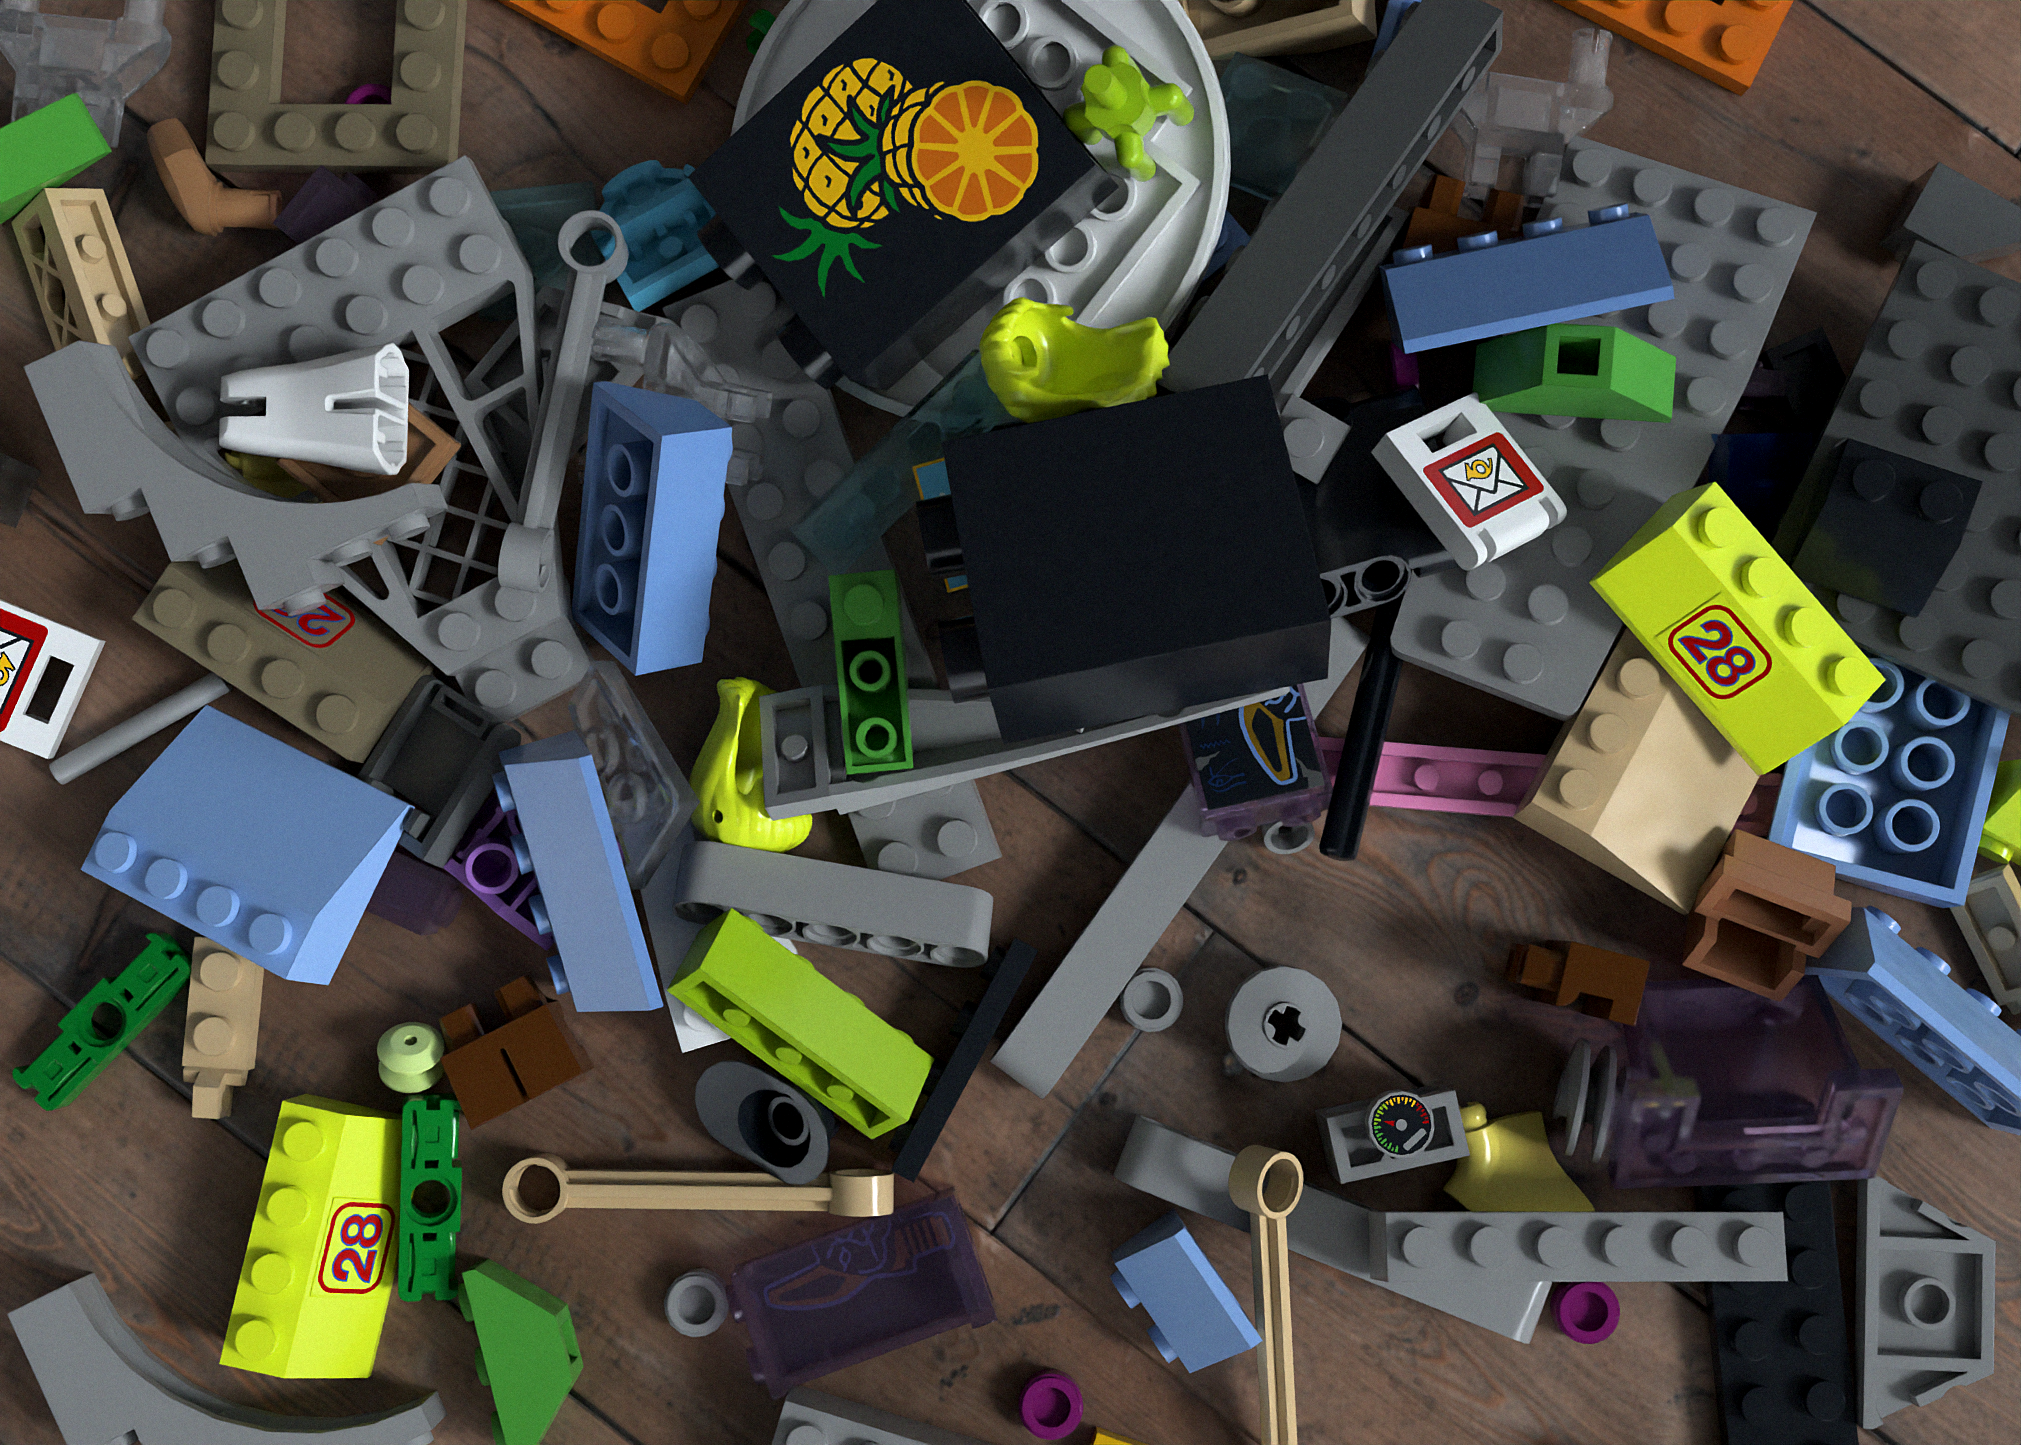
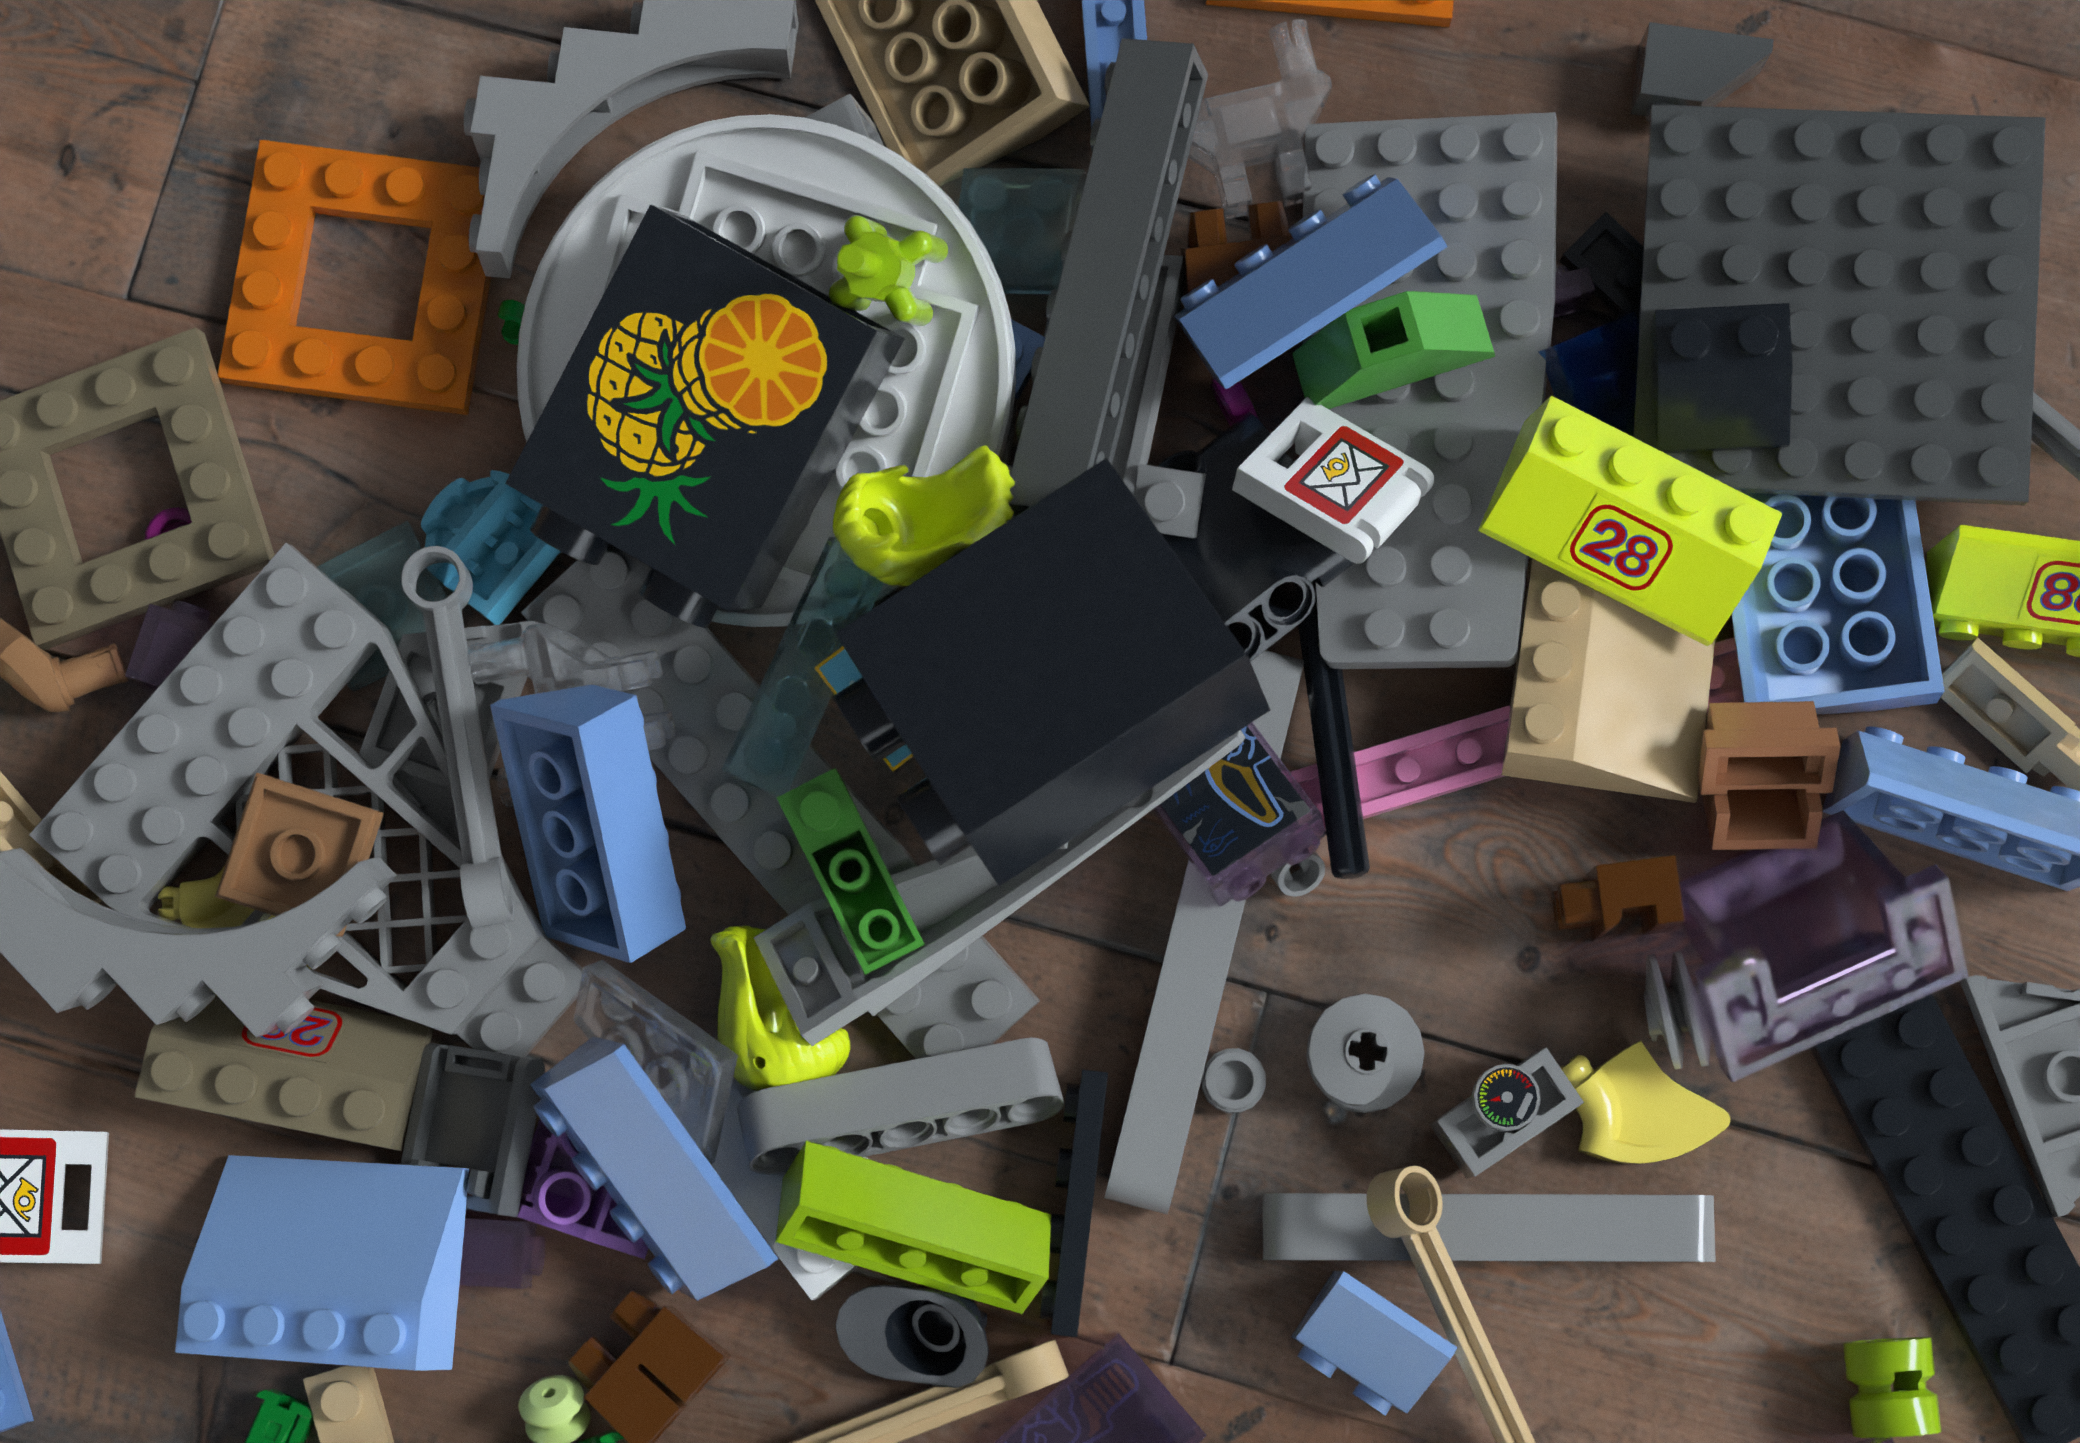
camera: 10 degrees left, 5 degrees down
light grey piece [49,672,233,785] -> none
white piece [219,343,409,475] -> none
light grey brick [1368,1211,1788,1282] -> none
magenta tile [1550,1282,1620,1344] -> none

